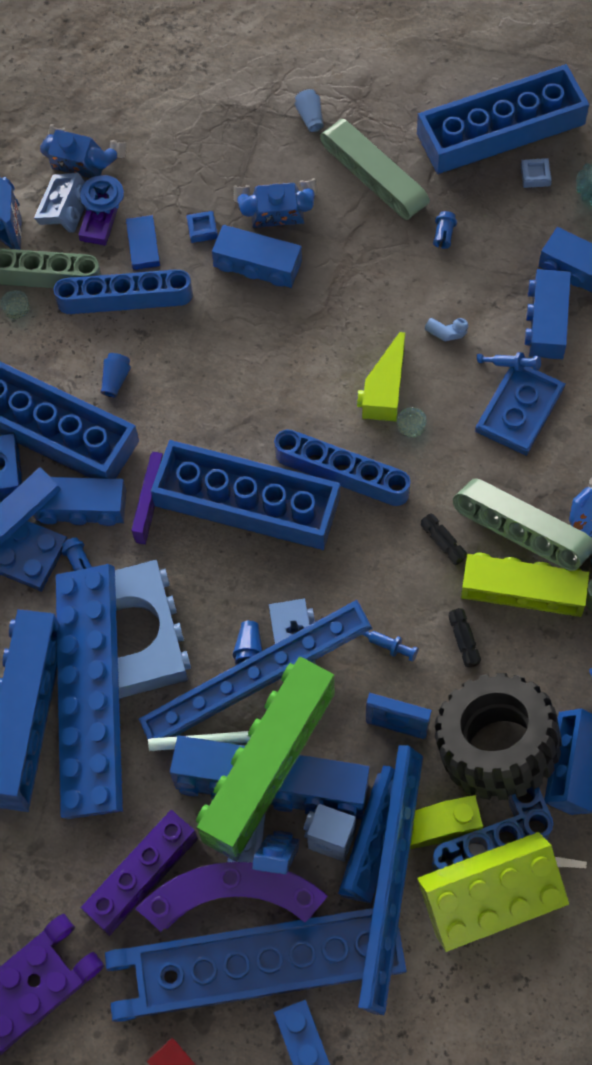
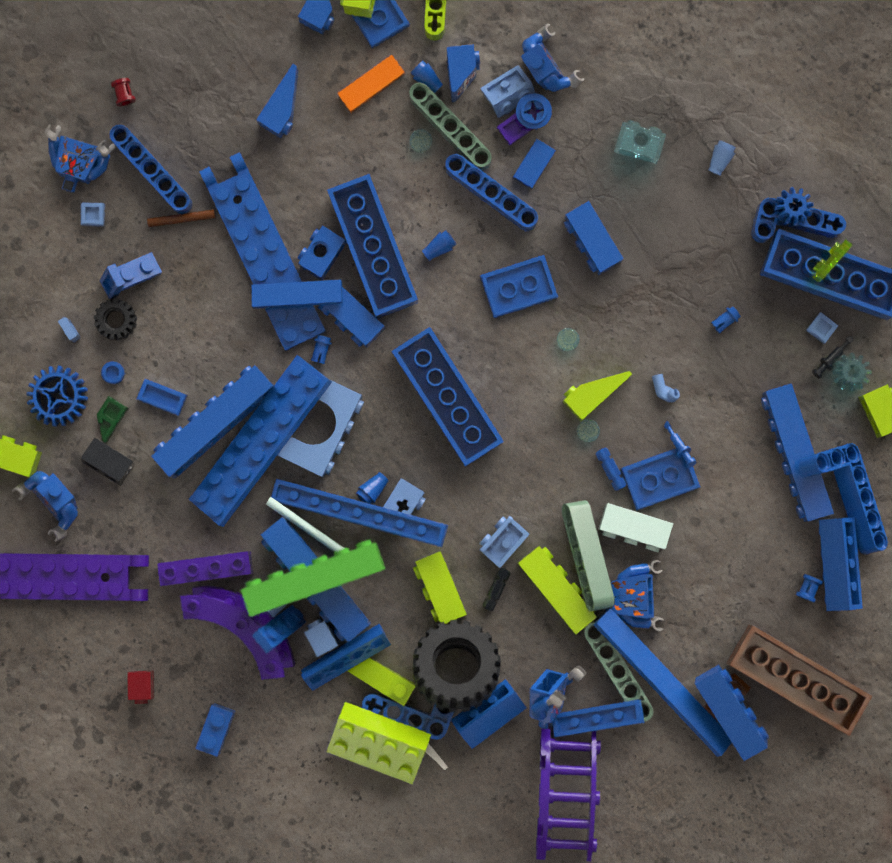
camera: 40 degrees right, 20 degrees up
blue hinge [105,908,407,1022] -> none
dark purple tile [131,452,163,545] -> none
blue tile [186,211,218,243] -> none
blue torso [234,178,318,228] -> none
blue beam [274,429,410,506] -> none
sand green beam [320,118,430,220] -> none
blue tile [358,745,423,1015] -> none
blue piece [362,631,419,662] -> none
blue tile [366,693,432,739] -> none
black axle [421,513,467,565] -> none
blue brick [524,269,571,360] -> none
none -> lime brick [413,551,467,624]
none -> medium blue bracket [479,516,529,568]
none -> blue tile [480,255,558,319]
none -> clear light blue tile [557,328,580,351]
none -> blue axle [596,448,626,491]
none -> light aqua brick [598,503,673,553]
none -> clear light blue brick [614,120,666,164]
none -> blue beam [751,198,846,243]
none -> blue gear [774,187,814,226]
none -> clear neon green plate [812,239,853,283]
none -> black piece [812,336,853,379]

